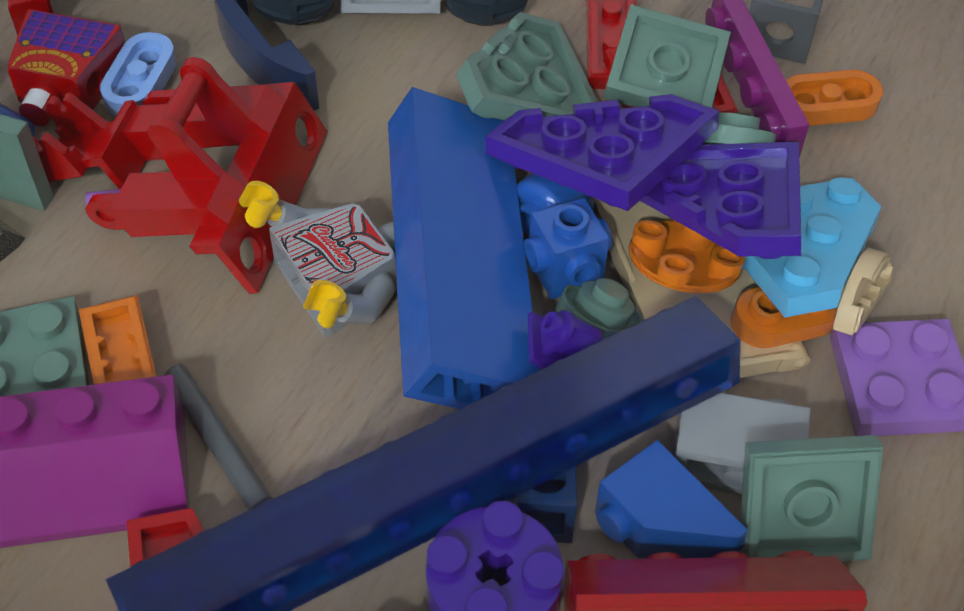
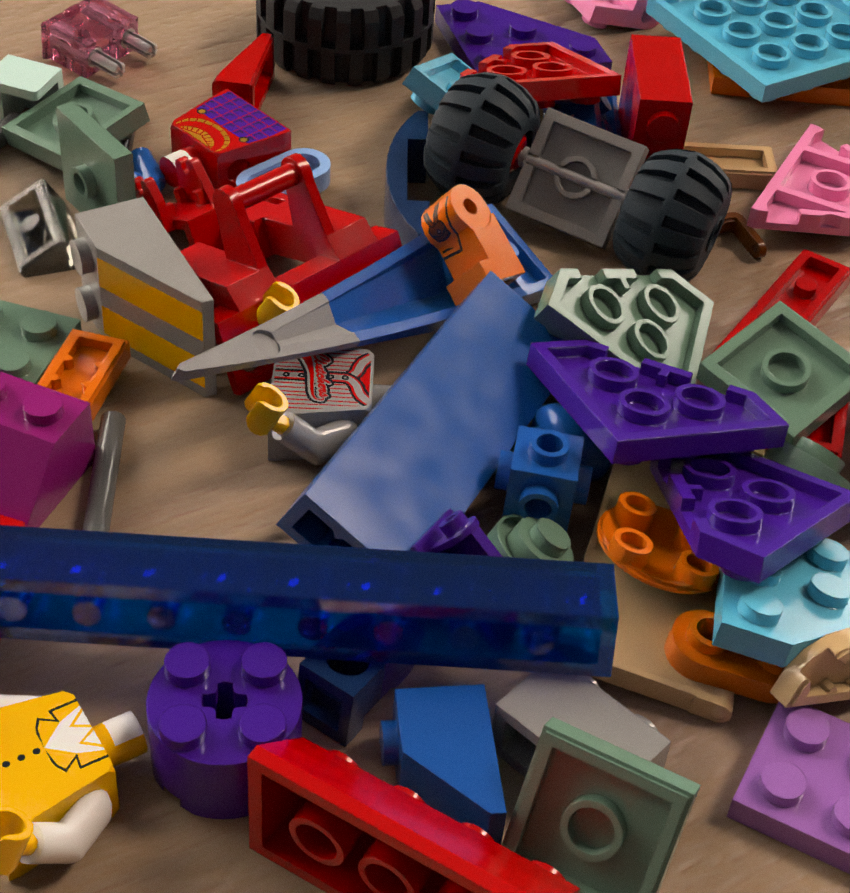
camera: 30 degrees right, 10 degrees down
none -> light grey slope [70,197,217,397]
none -> blue plate [170,203,553,381]
none -> orange leg [421,184,525,306]

